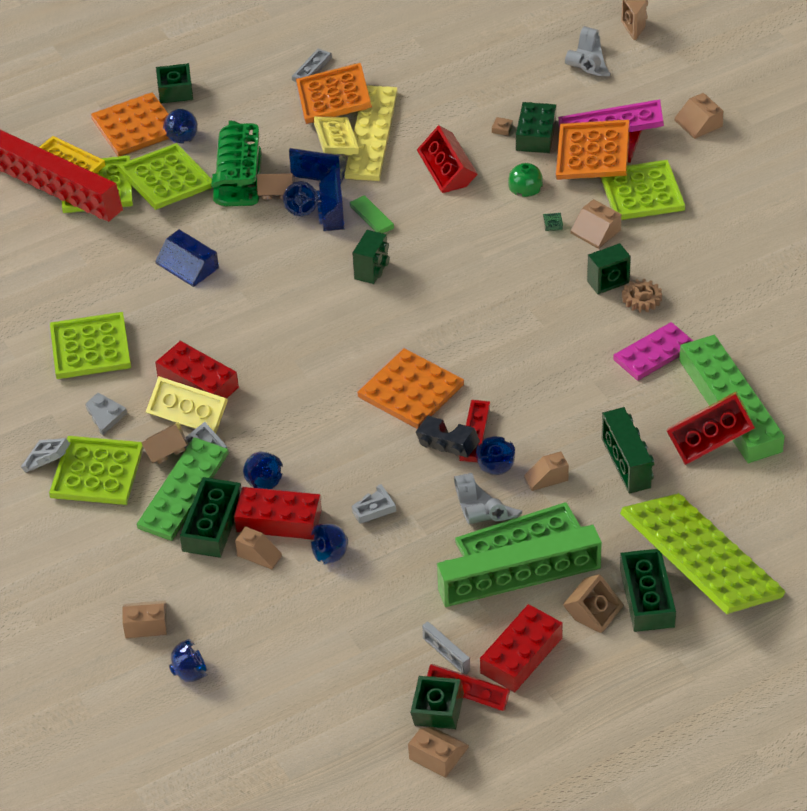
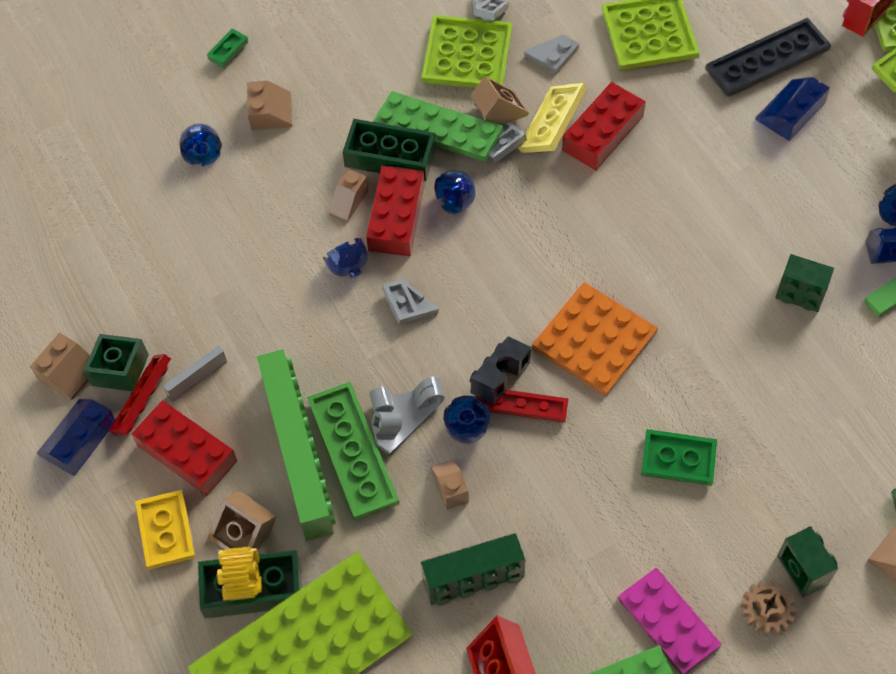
camera: 90 degrees right, 15 degrees up
none -> clear blue slope [37,399,115,476]
none -> yellow plate [135,490,196,570]
none -> green plate [207,28,249,68]
none -> yellow brick [217,547,262,600]
none -> green plate [641,429,717,486]
none -> black plate [705,17,831,97]

